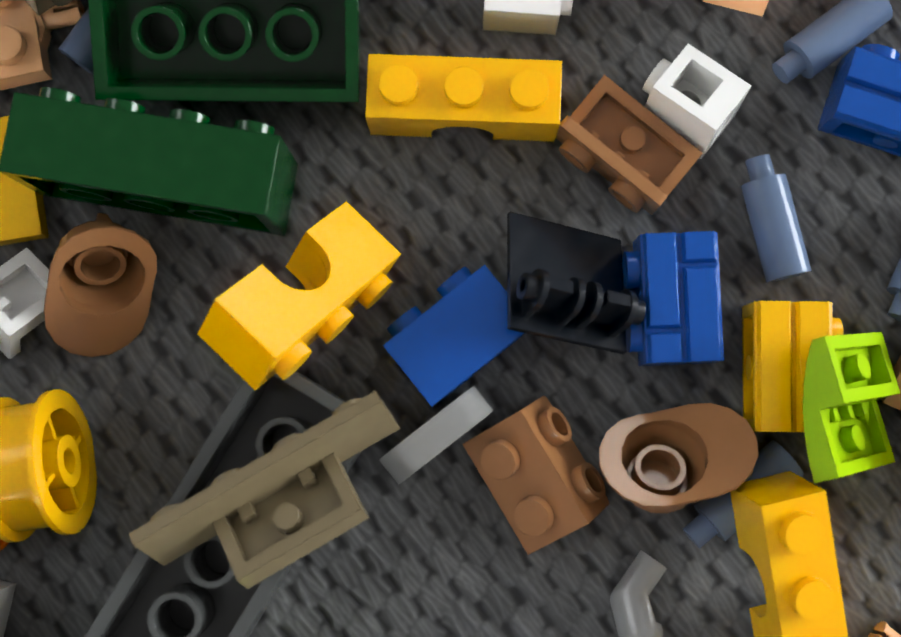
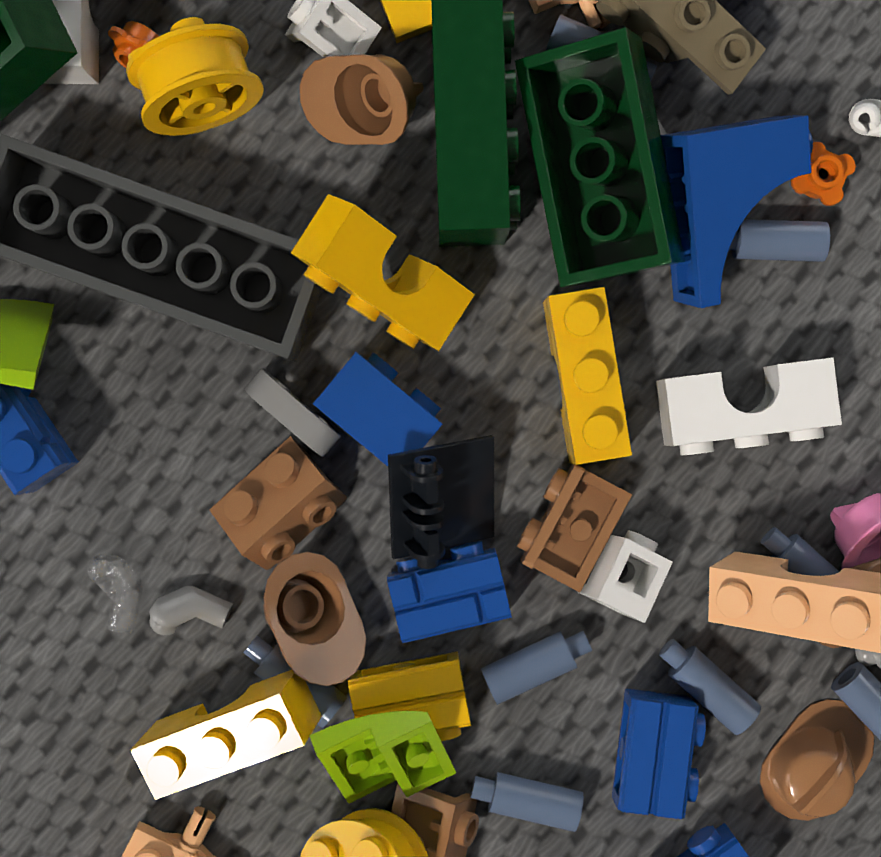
camera: 75 degrees right, 5 degrees up
dark tan bracket [129,390,400,589] -> none

